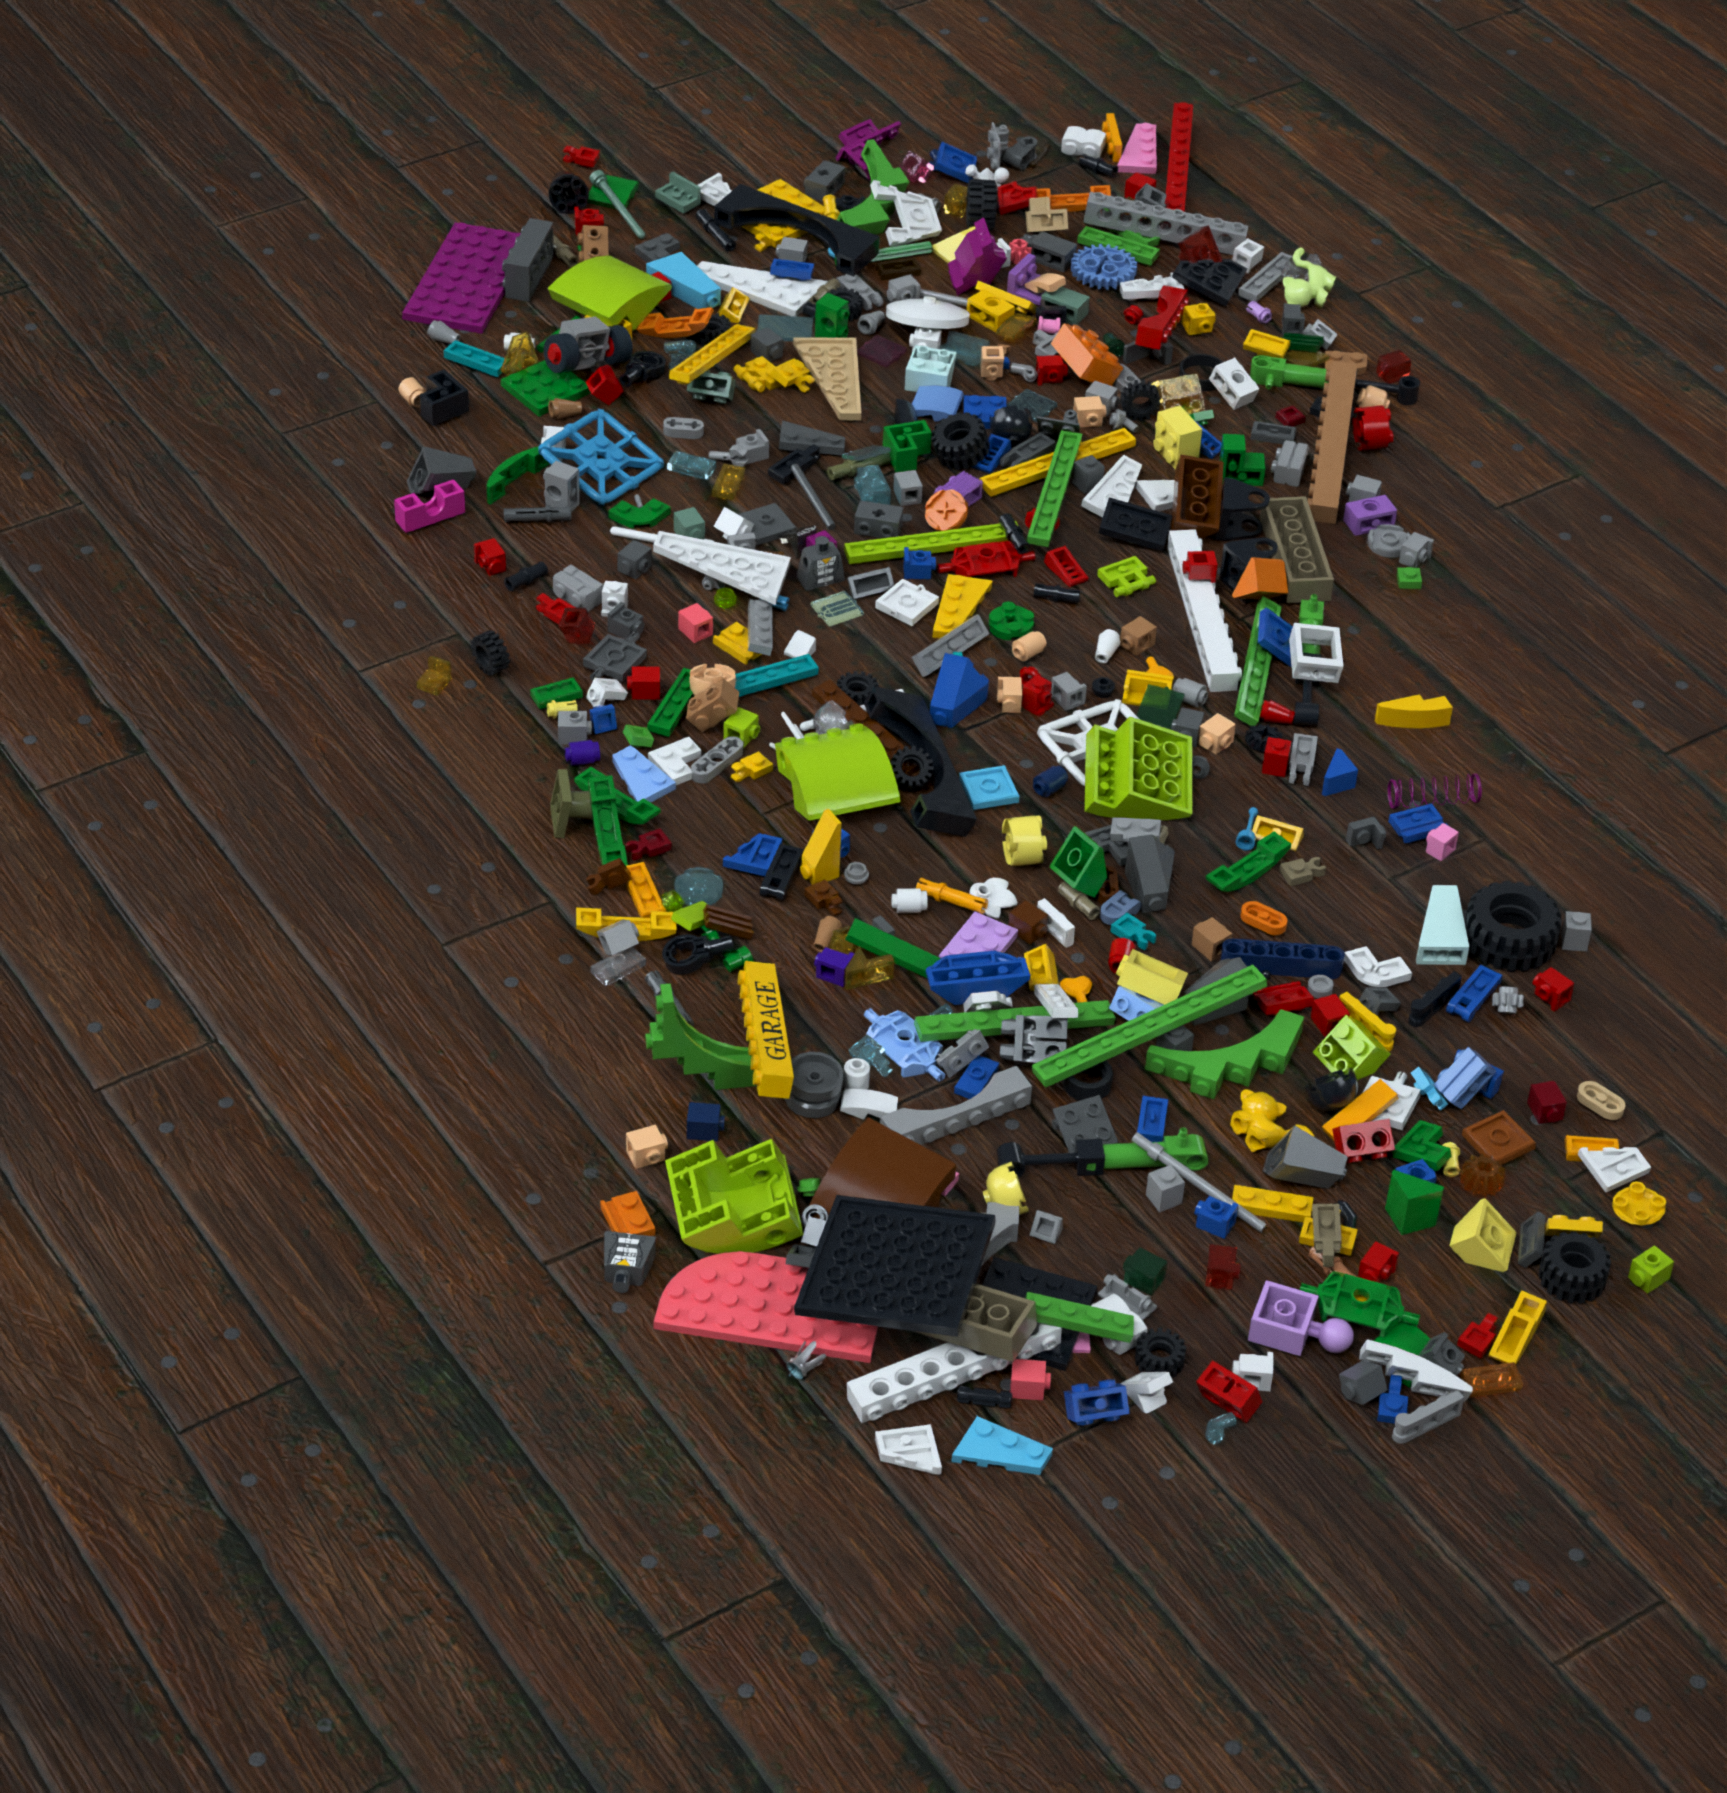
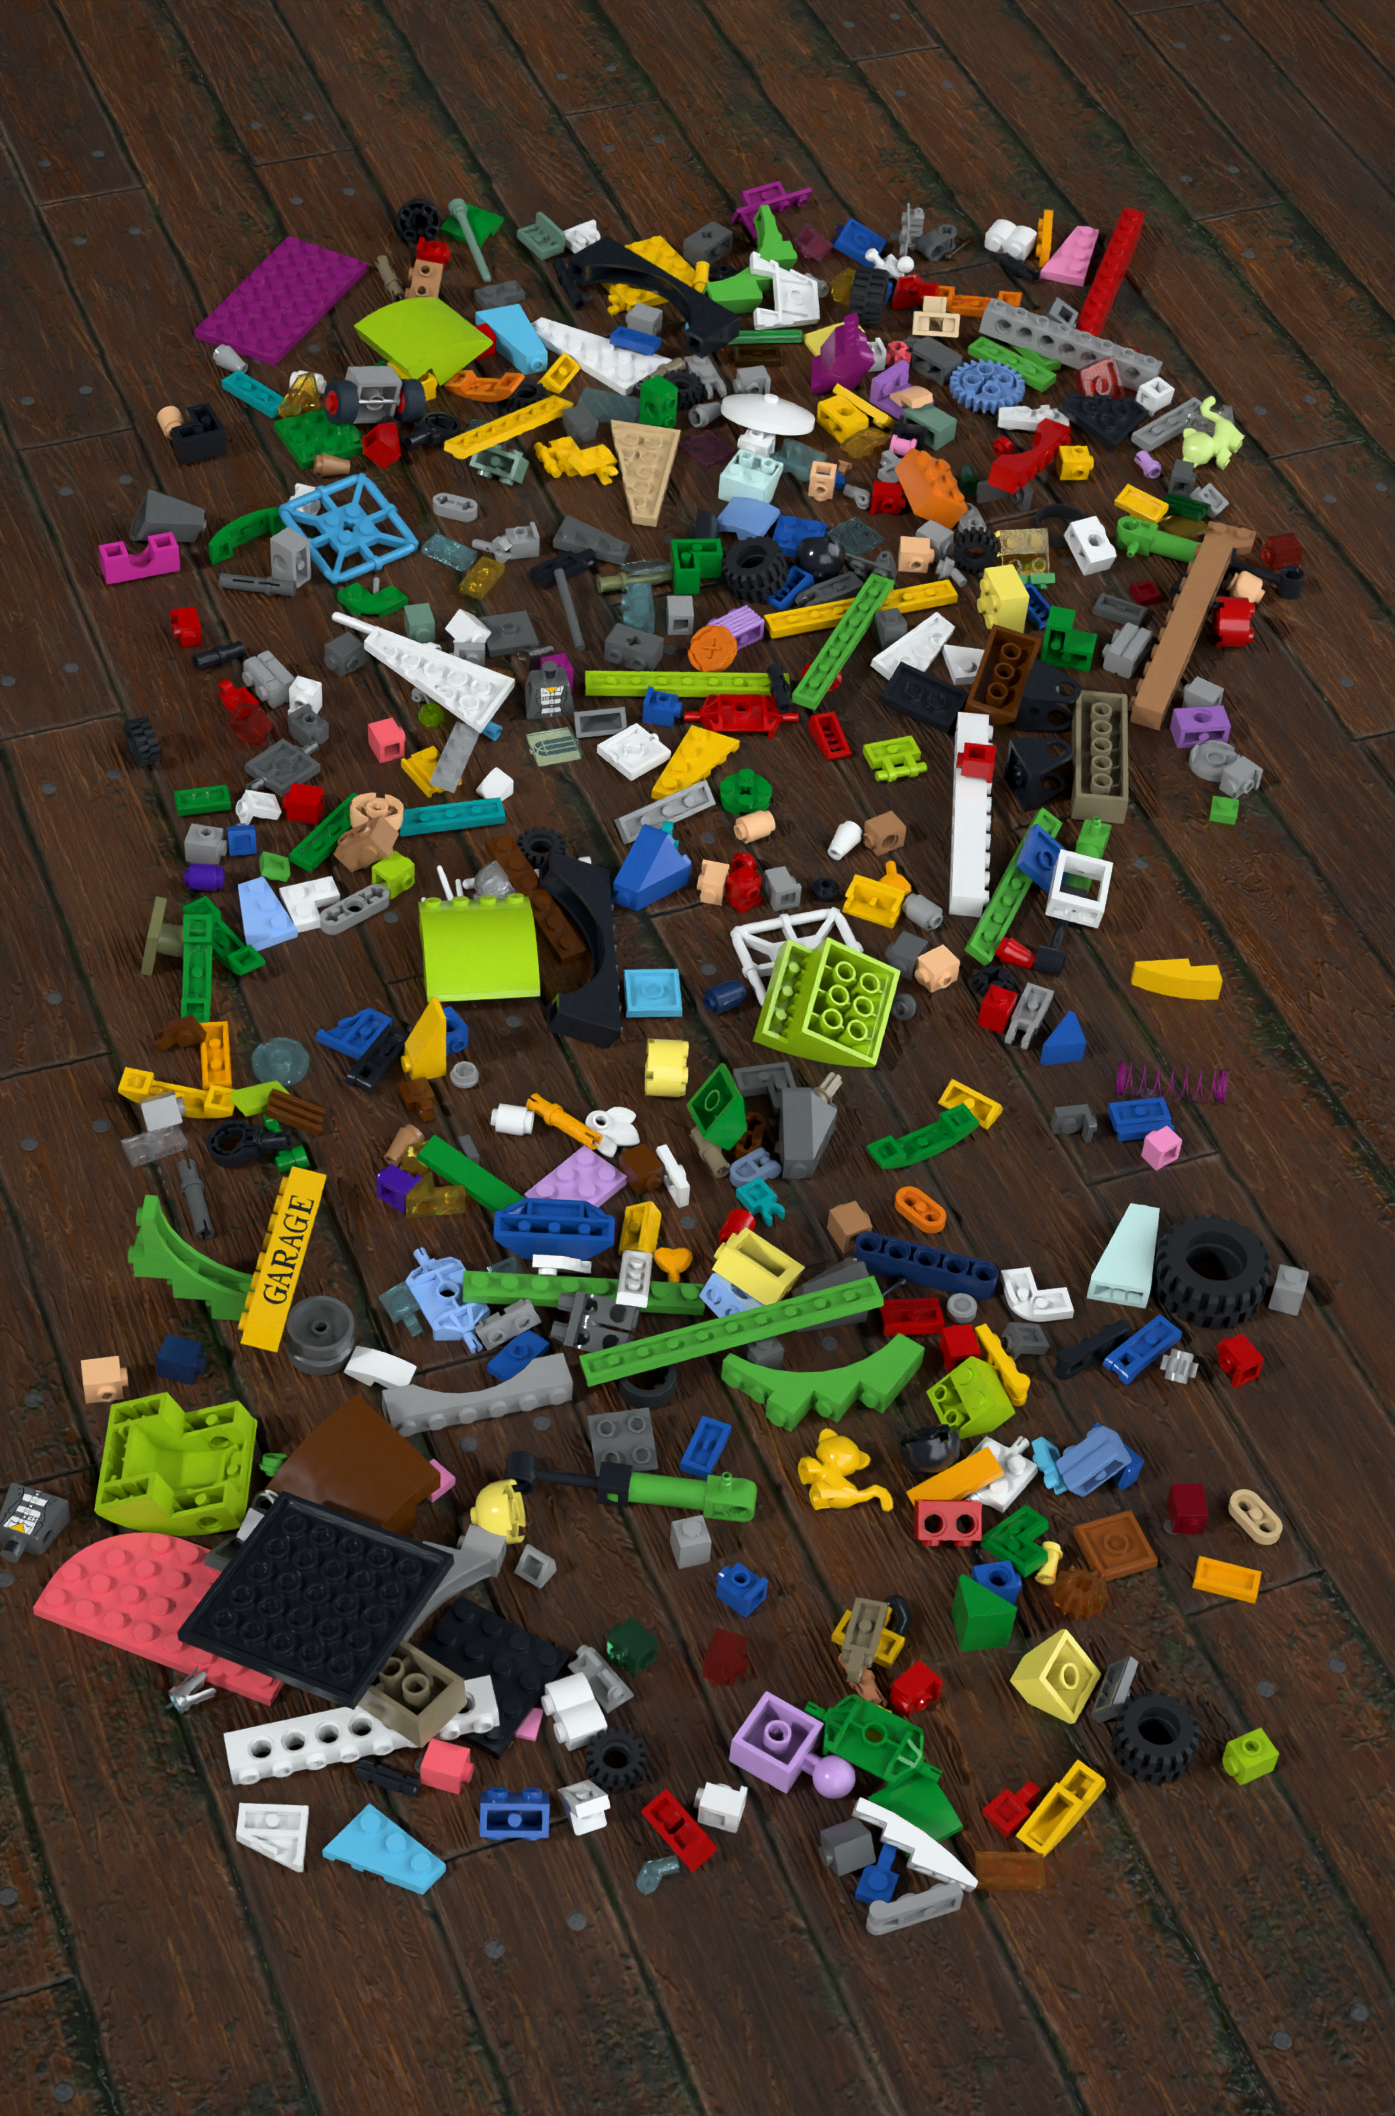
camera: 10 degrees right, 5 degrees up
clear yellow bracket [417,655,451,696] -> none
dark grey brick [502,218,554,302] -> none
light yellow pin [547,700,577,719] -> none
red plate [563,146,600,168] -> none
orange plate [600,1191,656,1236] -> none
dark red plate [626,828,672,860] -> none
clear neon green plate [662,890,685,912] -> none
clear light blue arm [664,340,696,355] -> none
yellow plate [731,751,773,782] -> none
white brick [843,1058,870,1089] -> none
black tyre [890,746,934,792] -> none
light grey bar [920,289,967,307] -> none
bright green plate [1025,1292,1134,1343] -> none
black pin [1033,583,1081,604] -> none
light grey hinge [1110,818,1161,842] -> none
red brick [1124,172,1157,201] -> none
light grey bar [1131,1132,1267,1233] -> none
clear green piece [1136,684,1185,730] -> none
orange slope [1232,557,1288,600] -> none
yellow plate [1232,1185,1313,1223] -> none
dark azure hinge [1236,807,1258,850] -> none
dark grey slope [1262,1125,1348,1189] -> none
dark tan plate [1279,857,1326,886] -> none
dark grey brick [1418,1332,1465,1376] -> none
yellow plate [1544,1215,1603,1238] -> none
white wing [1578,1147,1651,1193] -> none
yellow dish [1612,1182,1666,1226] -> none

